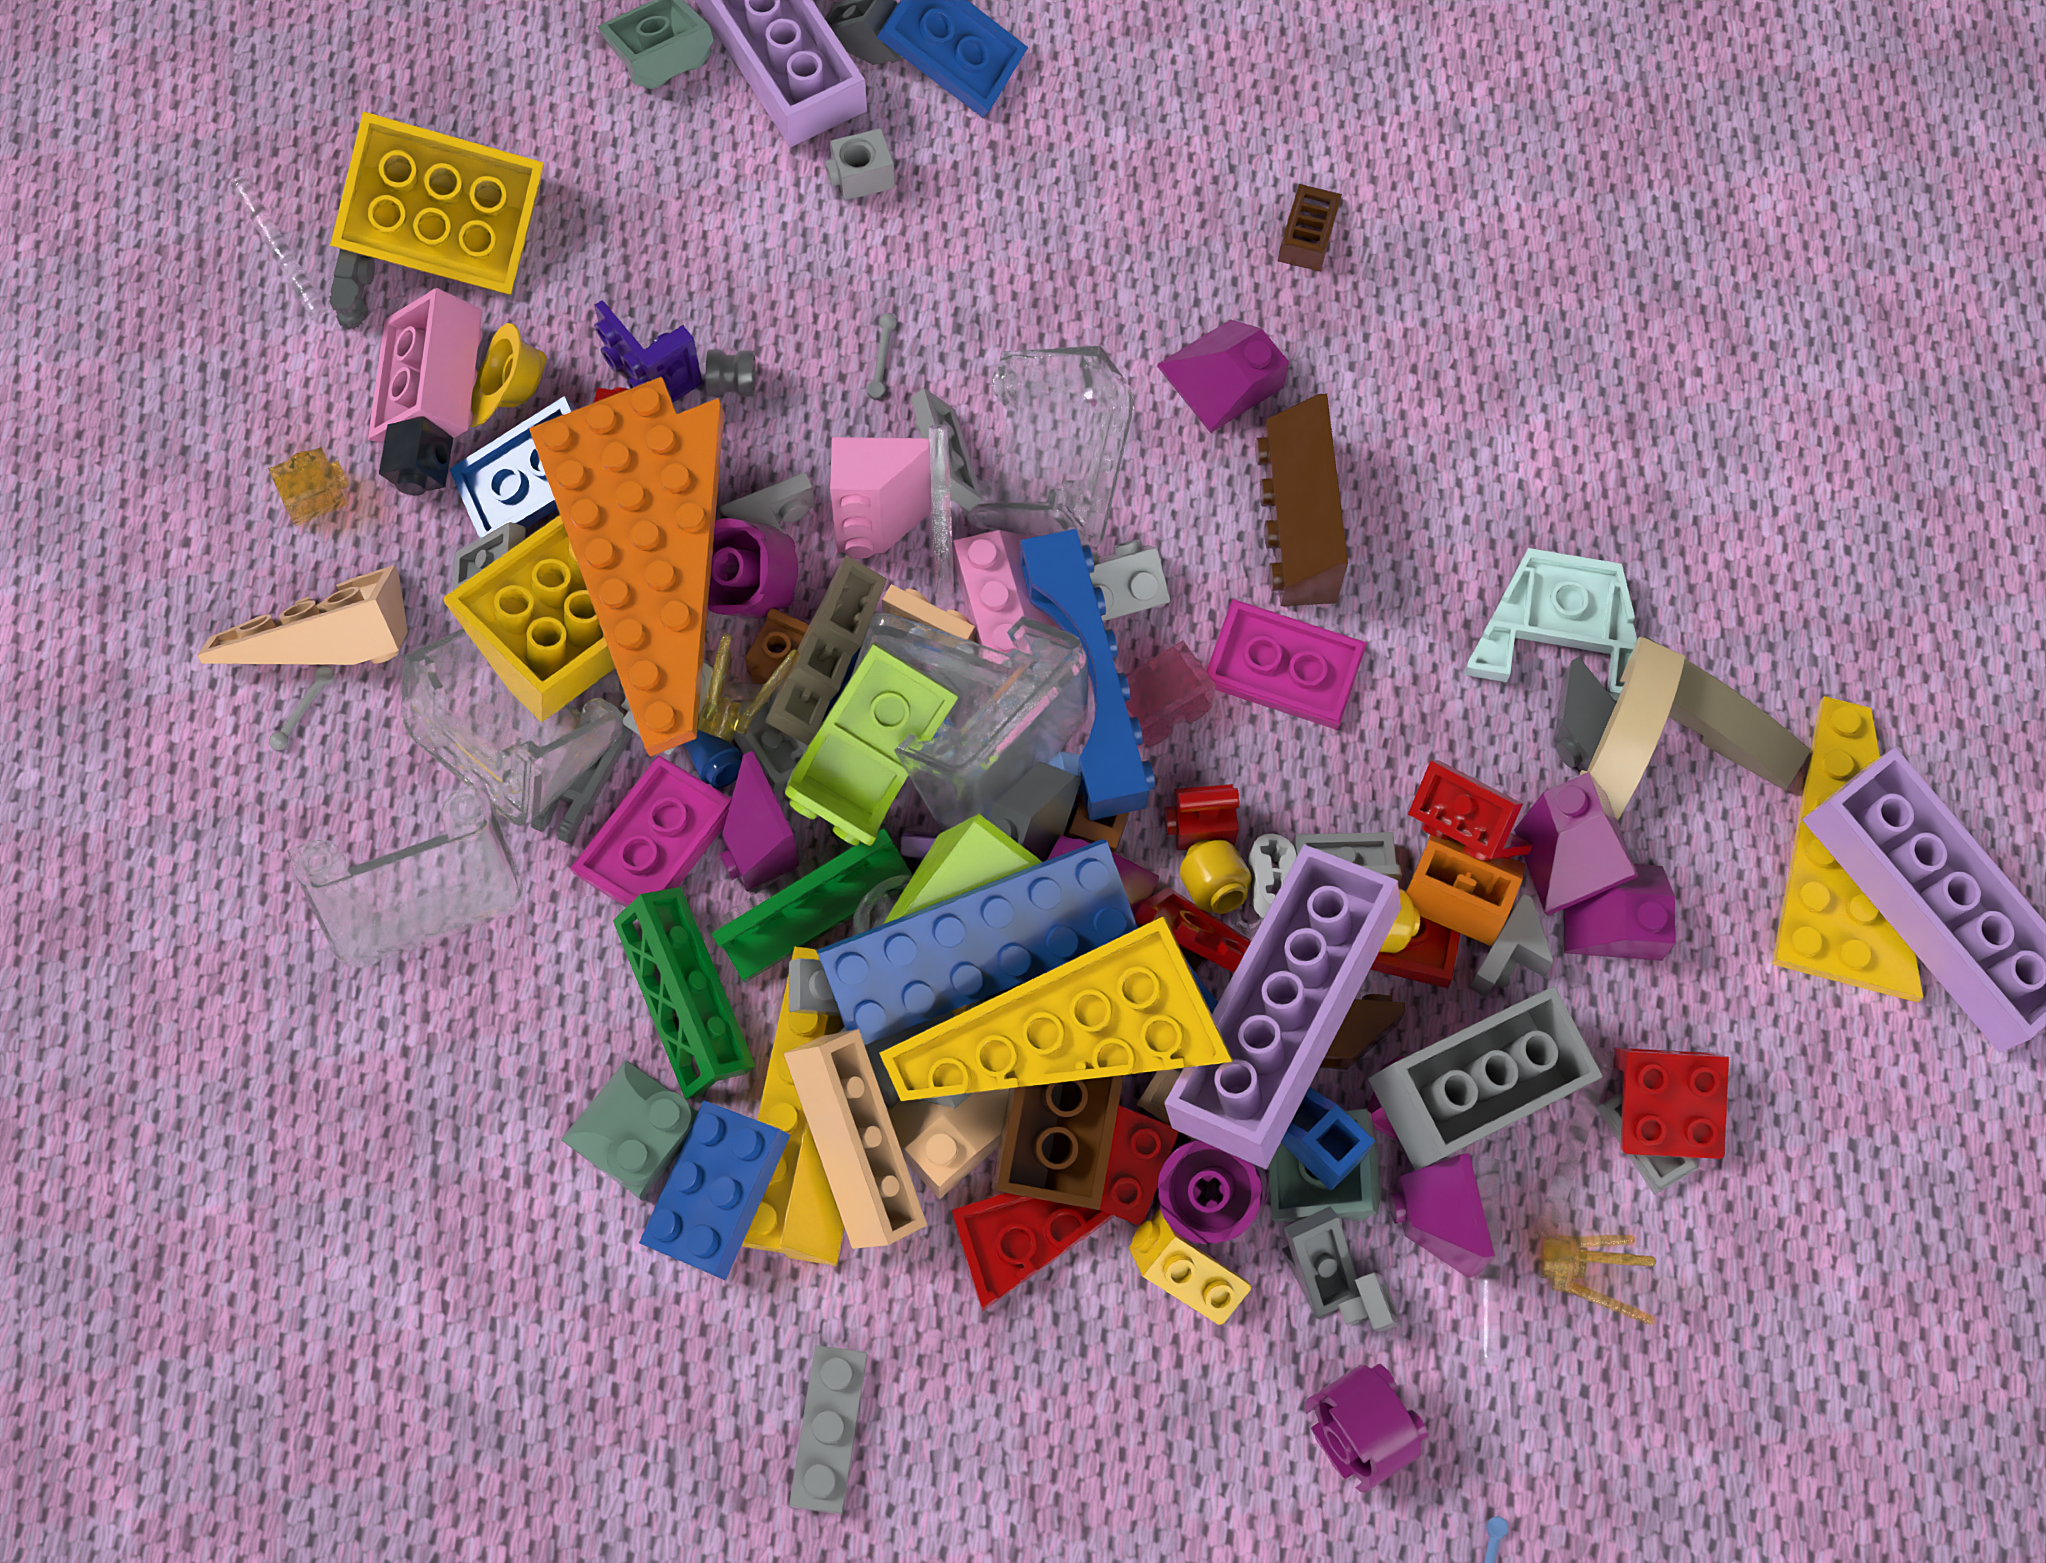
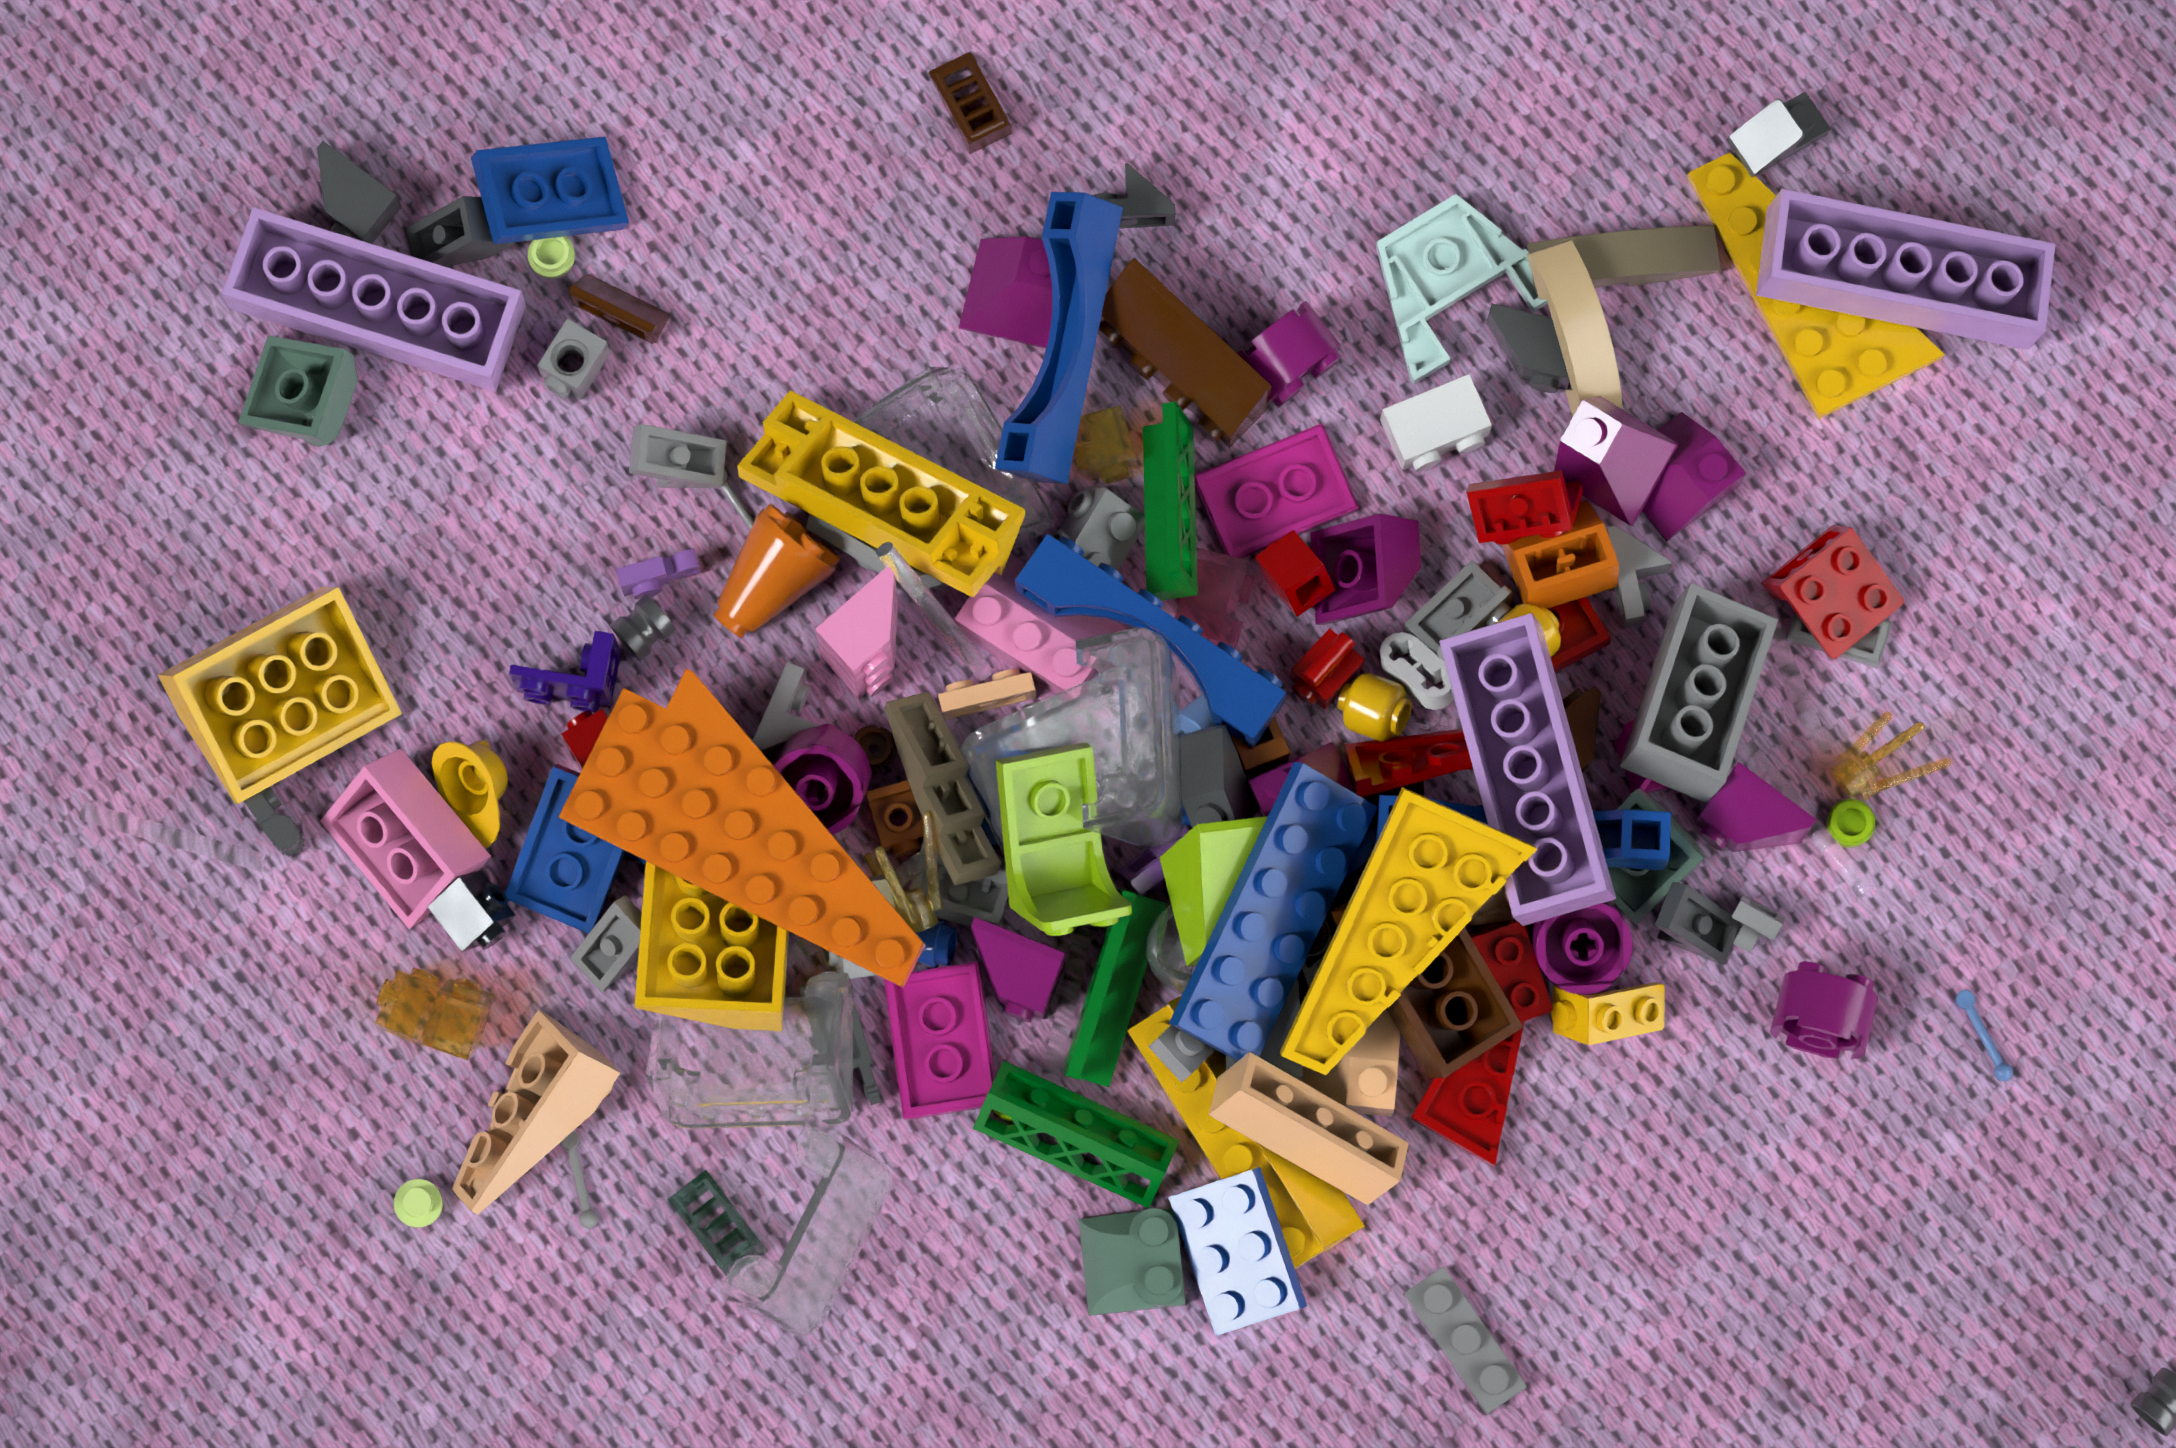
camera: 40 degrees left, 10 degrees up
none -> yellowish green plate [394,1179,443,1228]
none -> clear yellow brick [422,978,495,1060]
none -> yellowish green plate [528,236,575,279]
none -> reddish brown slope [569,274,669,344]
none -> medium lavender plate [616,548,701,599]
none -> light grey slope [629,424,727,488]
none -> slope [668,1170,768,1280]
none -> orange cone [713,504,841,638]
none -> yellow slope [737,390,1025,598]
none -> reddish brown plate [855,726,897,772]
none -> blue arch [995,192,1123,484]
none -> clear yellow brick [1073,405,1137,484]
none -> dark grey slope [1093,163,1176,229]
none -> green fence [1143,401,1198,601]
none -> magenta brick [1237,301,1341,408]
none -> red brick [1255,530,1335,617]
none -> magenta slope [1310,513,1421,625]
none -> white brick [1380,374,1492,472]
none -> slope [1726,91,1831,177]
none -> lime tile [1826,799,1875,848]

